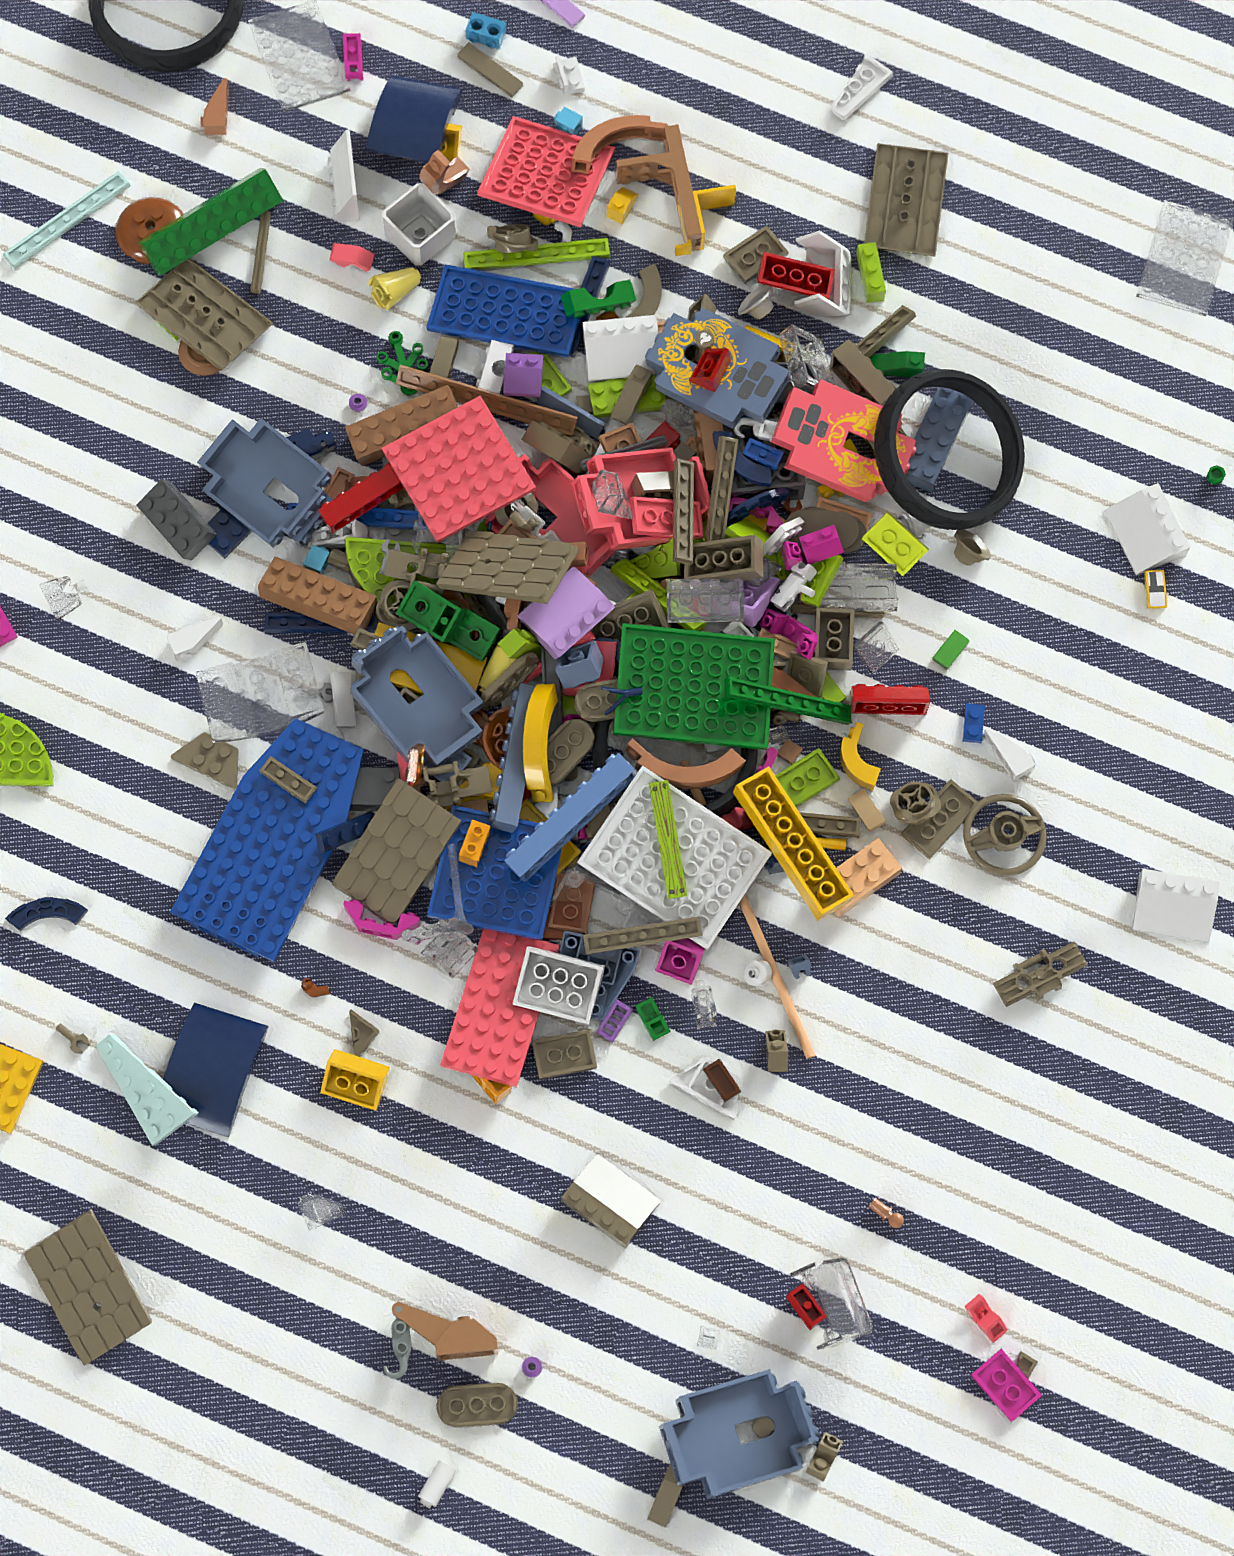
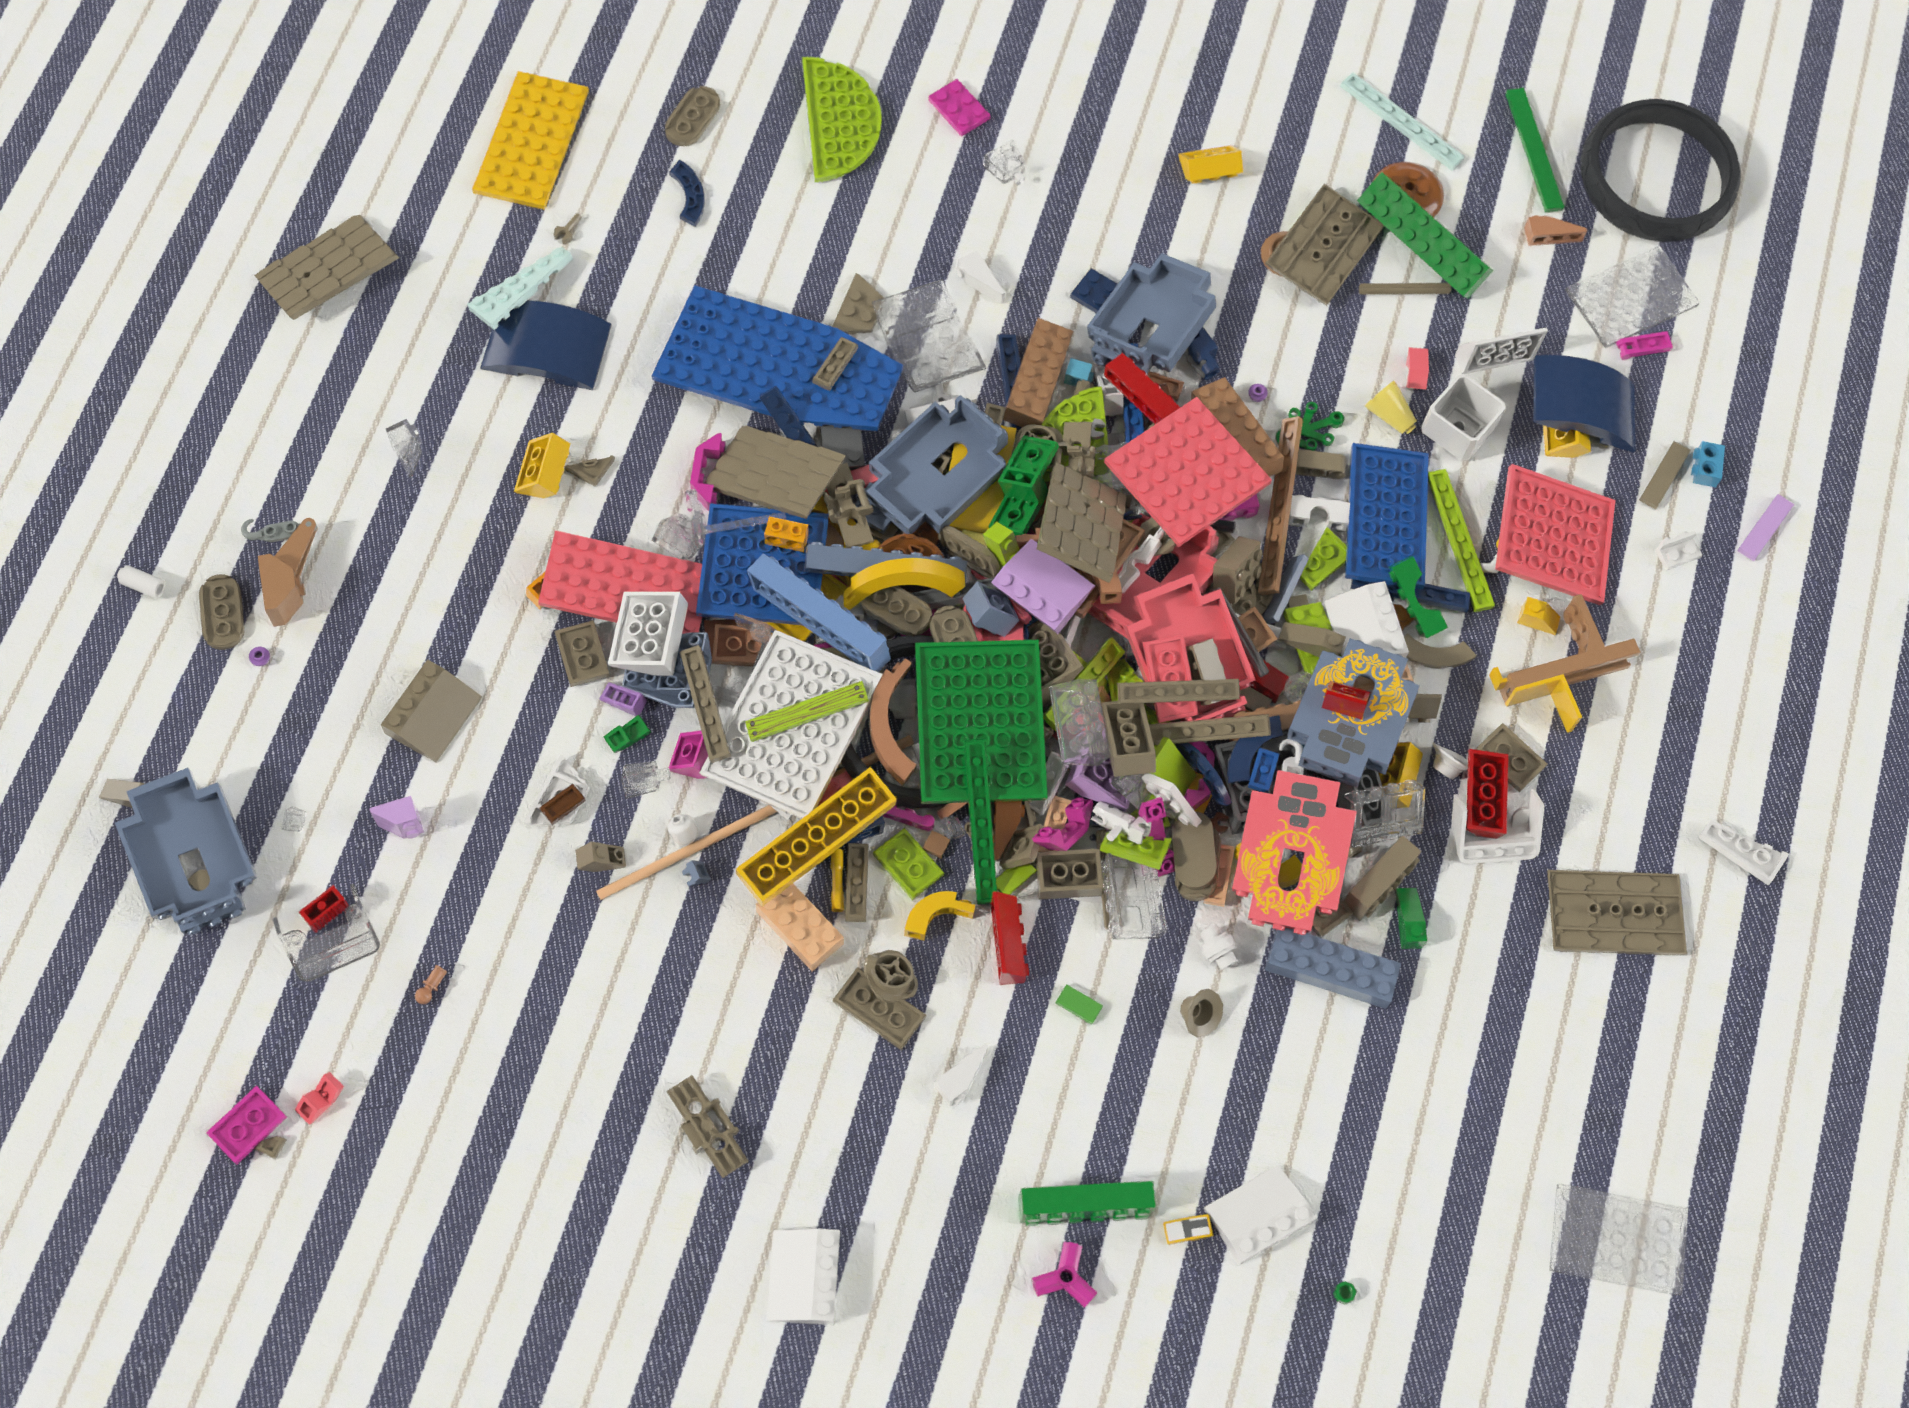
camera: 80 degrees right, 5 degrees down
dark grey brick [136,479,217,561] -> none
dark orange arm [301,978,329,997] -> none
clear orange plate [405,743,425,786] -> none
nougat arch [419,150,470,194] -> none
dark tan piece [487,224,538,253] -> none
medium lavender slope [503,353,543,397] -> none
dark tan arm [510,511,538,532] -> none
medium azure brick [554,106,583,135] -> none
nougat arch [571,115,668,174] -> none
clear slope [591,470,633,519] -> none
dark blue plant [601,686,643,715] -> none
dark tan tile [695,330,714,350] -> none
dark pink slope [799,525,844,565] -> none
dark tan slope [806,1432,843,1482] -> none
tan slope [848,789,886,832] -> none
clear tile [853,621,900,674] -> none
lime brick [856,242,886,303] -> none
dark tan plate [857,305,916,357] -> none
neon yellow plate [862,511,929,576] -> none
black tyre [874,369,1025,530] -> none
blue plate [962,703,985,743] -> none
dark tan piece [963,794,1047,876] -> none
none -> lavender slope [369,796,424,839]
none -> green brick [1018,1181,1156,1226]
none -> dark pink piece [1031,1242,1098,1308]
none -> yellow slope [1179,145,1243,183]
none -> green tile [1505,88,1564,213]

